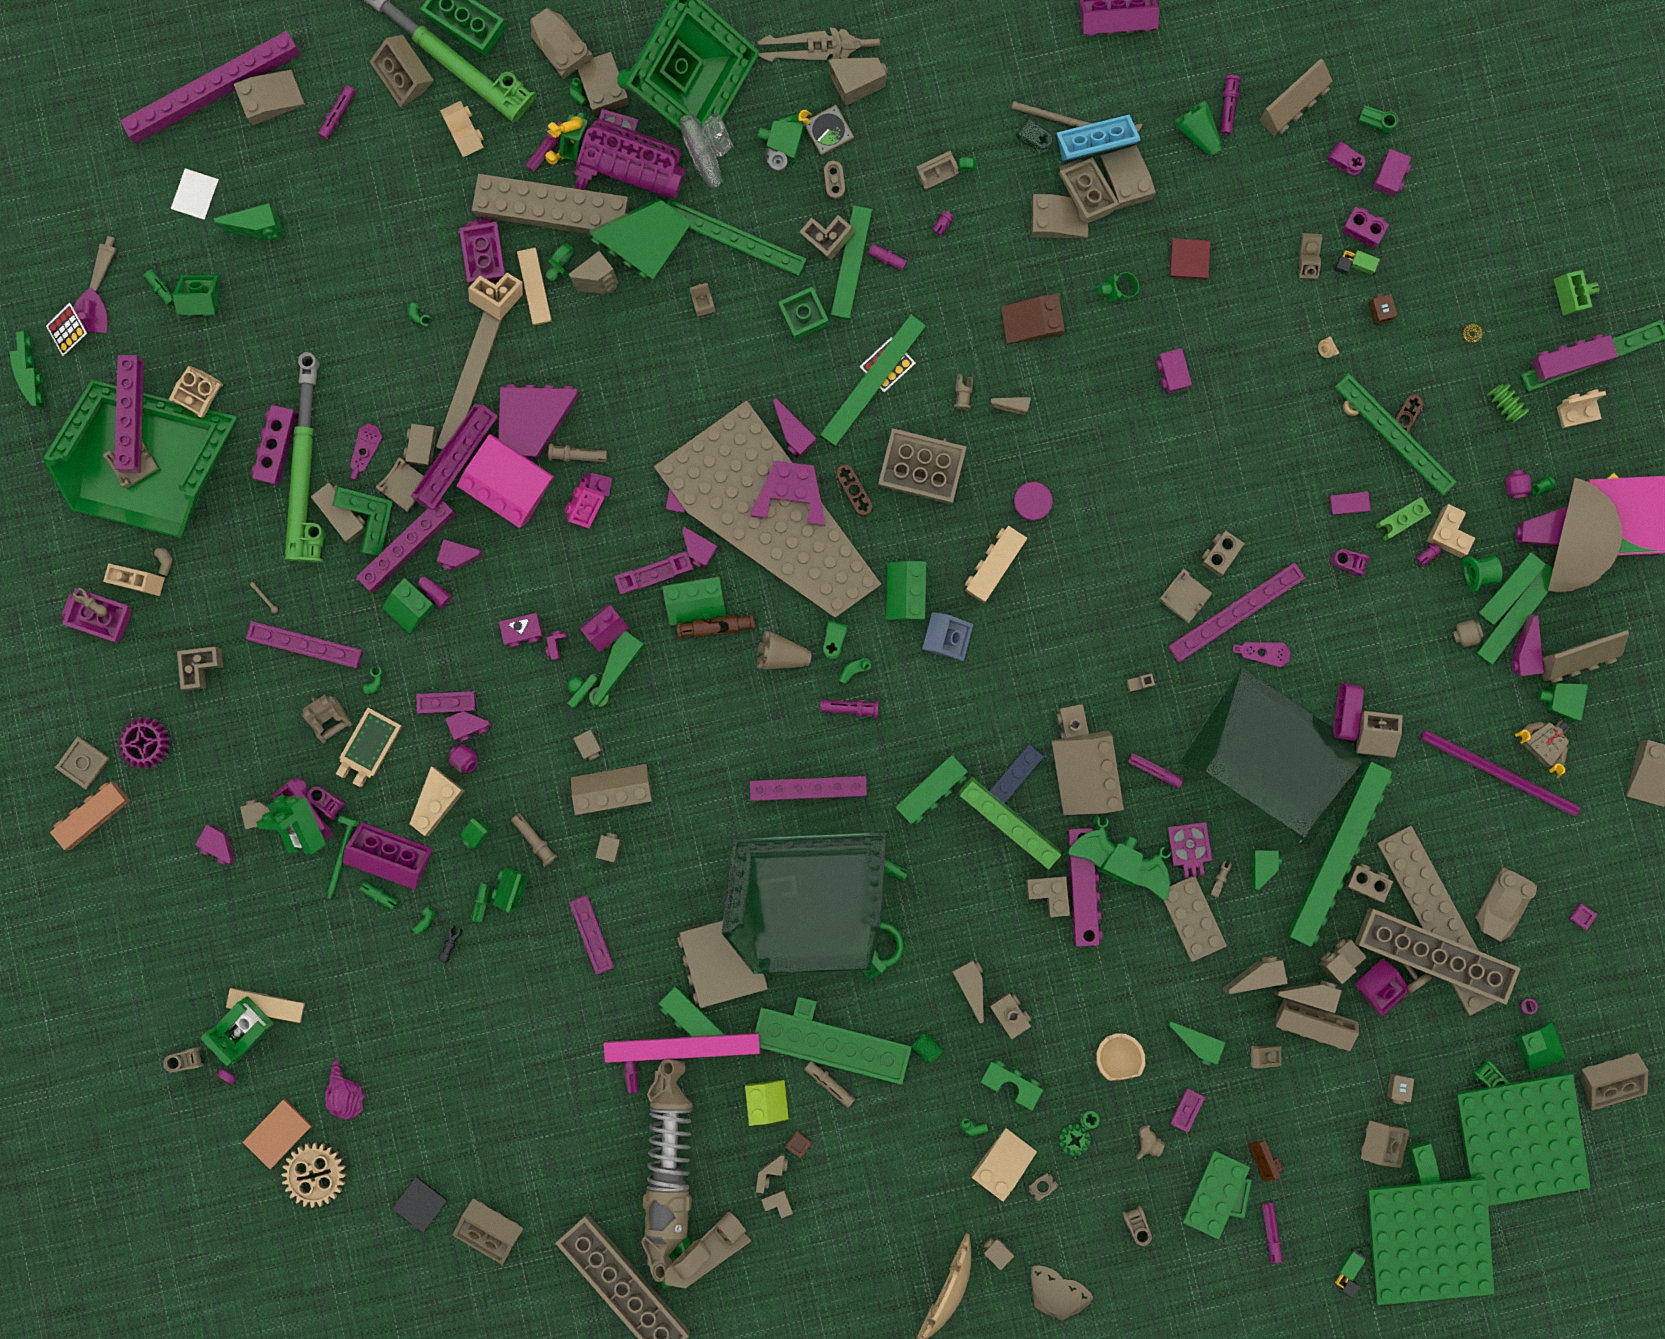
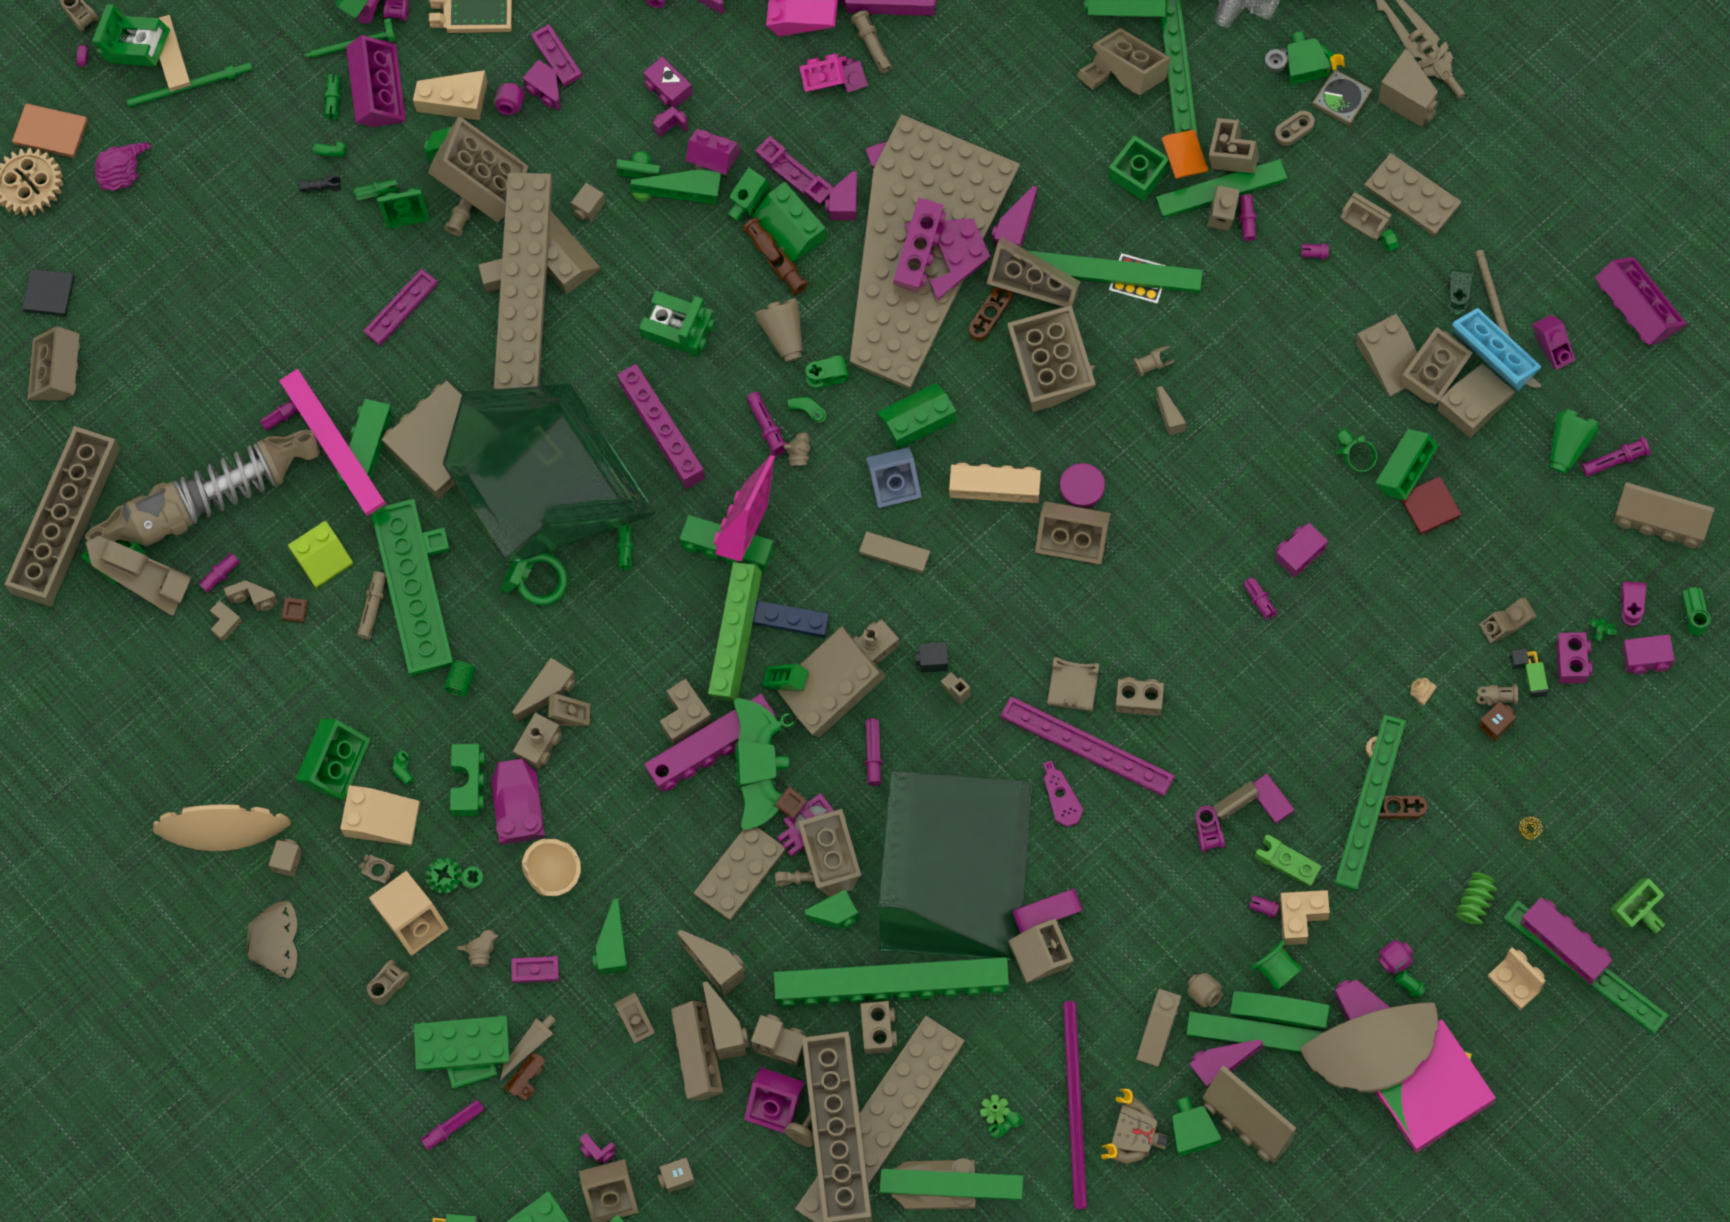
camera: 65 degrees right, 15 degrees down
reddish brown slope [1001,294,1065,344] -> none
none -> green bar [126,62,253,107]
none -> magenta pin [198,552,240,593]
none -> green slope [295,719,371,801]
none -> tan slope [369,871,449,956]
none -> dark tan slope [428,116,528,223]
none -> magenta slope [491,759,545,845]
none -> dark tan plate [494,173,553,391]
none -> dark tan bar [500,1014,556,1080]
none -> dark tan slope [548,694,590,726]
none -> magenta bracket [579,1133,617,1165]
none -> green brick [639,291,716,357]
none -> dark pink slope [714,455,775,562]
none -> green torso [727,168,772,222]
none -> green slope [762,664,809,691]
none -> reddish brown tile [774,787,807,820]
none -> dark tan animal [784,433,810,466]
none -> dark tan slope [797,809,861,897]
none -> dark tan tile [859,531,930,574]
none -> green tile [880,1169,1024,1201]
none -> magenta brick [893,197,946,292]
none -> black brick [915,642,948,673]
none -> bright green plant [980,1095,1010,1125]
none -> dark tan wedge [987,237,1081,307]
none -> green arm [988,1112,1023,1138]
none -> dark tan slope [1035,501,1111,564]
none -> dark tan slope [1093,28,1171,95]
none -> dark tan slope [1136,989,1181,1067]
none -> orange tile [1162,130,1208,179]
none -> dark tan torso [1207,186,1240,231]
none -> dark tan slope [1213,781,1260,820]
none -> magenta axle [1244,578,1277,620]
none -> dark tan plate [1364,153,1461,237]
none -> green brick [1375,429,1438,501]
none -> dark tan piece [1476,684,1518,706]
none -> magenta slope [1532,315,1575,370]
none -> green plant [1590,618,1618,641]

